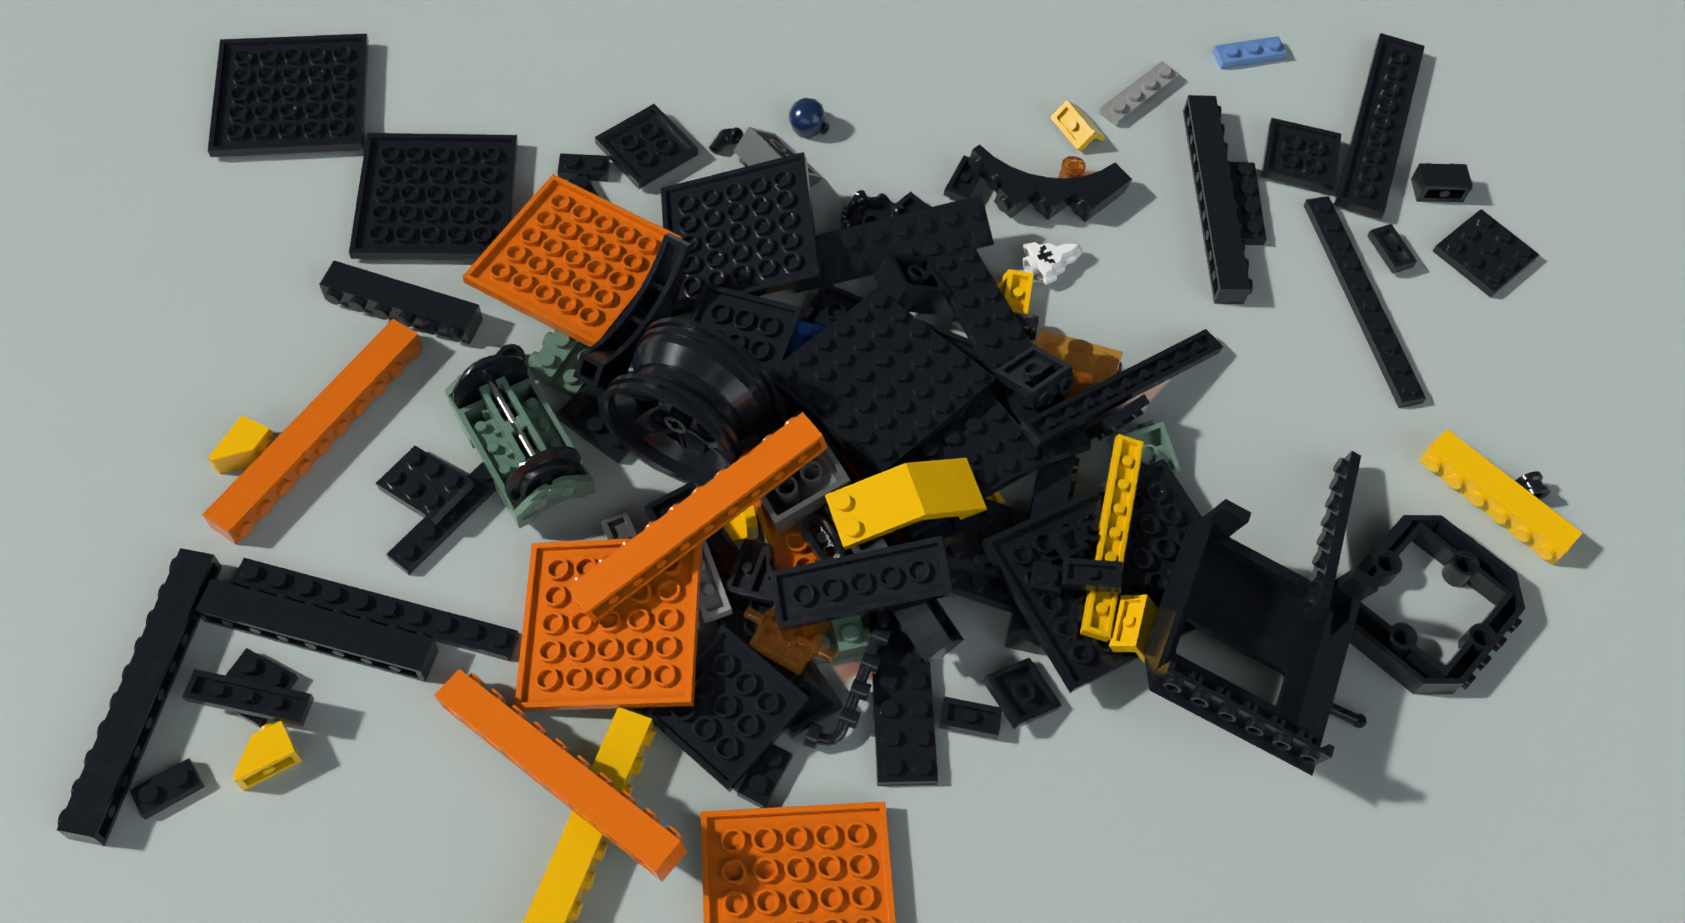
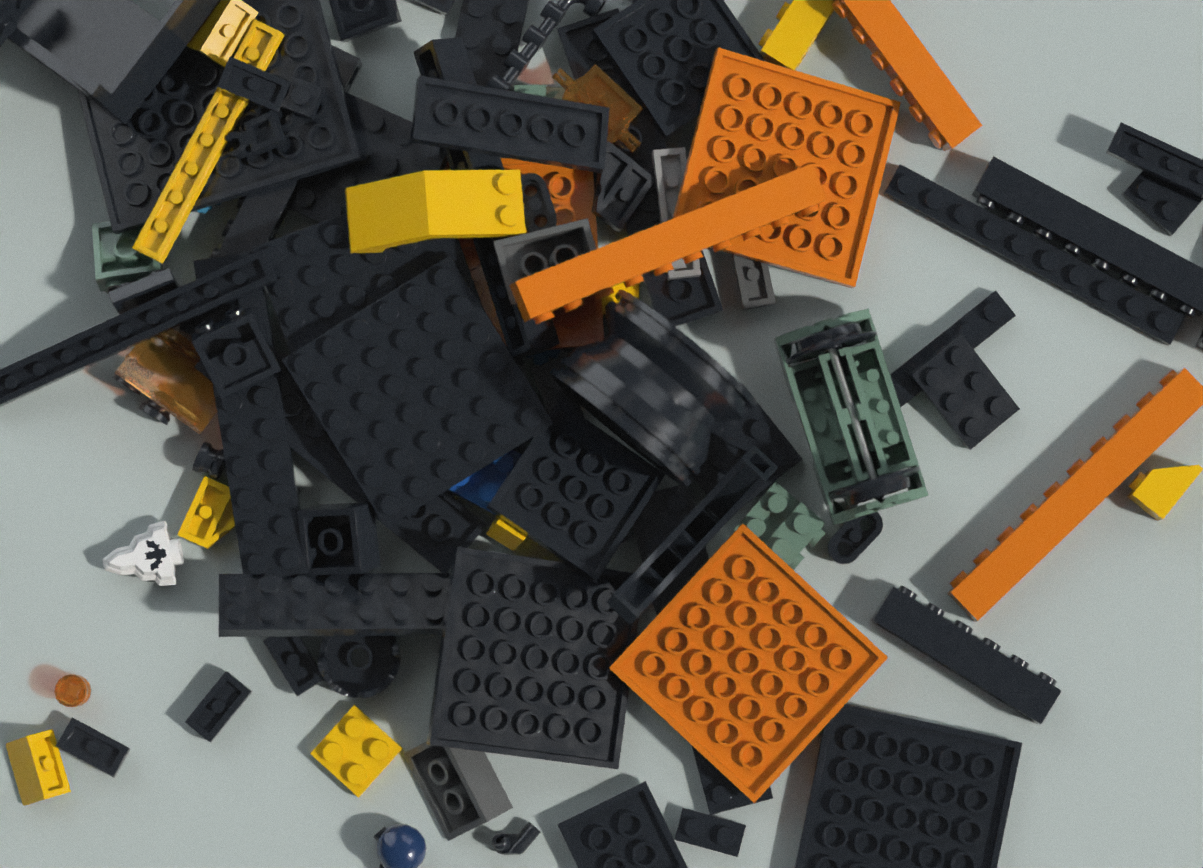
camera: 160 degrees left, 25 degrees up
yellow slope [233,721,302,791] -> none
black arch [968,144,1132,222] -> none
none -> black plate [56,717,131,778]
none -> yellow plate [310,705,403,798]

